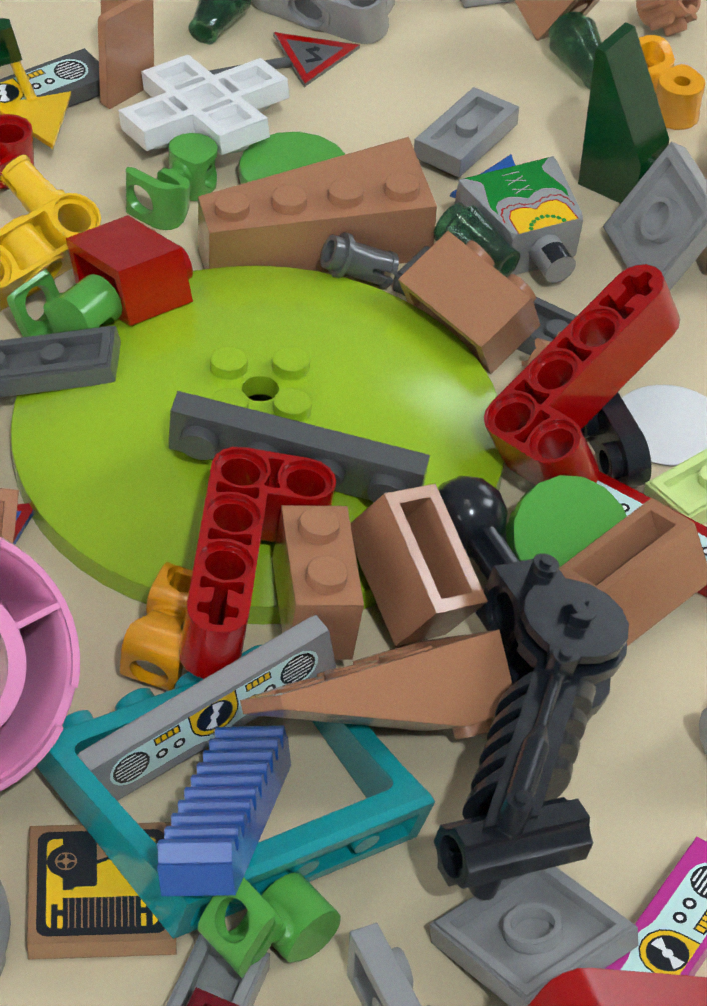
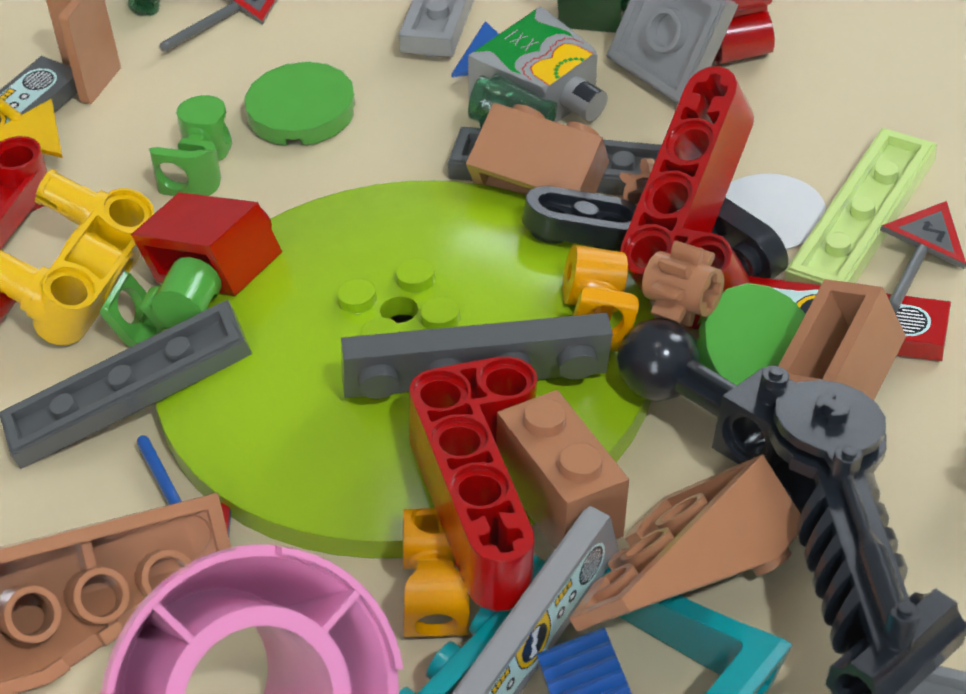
camera: 15 degrees left, 0 degrees up
white plate [118,55,290,155] -> none
nougat wedge [198,137,437,273] -> none
dark grey pin [320,232,399,288] -> none
nougat brick [350,483,488,647] -> none
none -> black plate [521,186,637,252]
none -> light orange leg [562,245,639,352]
none -> nougat gear [642,241,724,326]

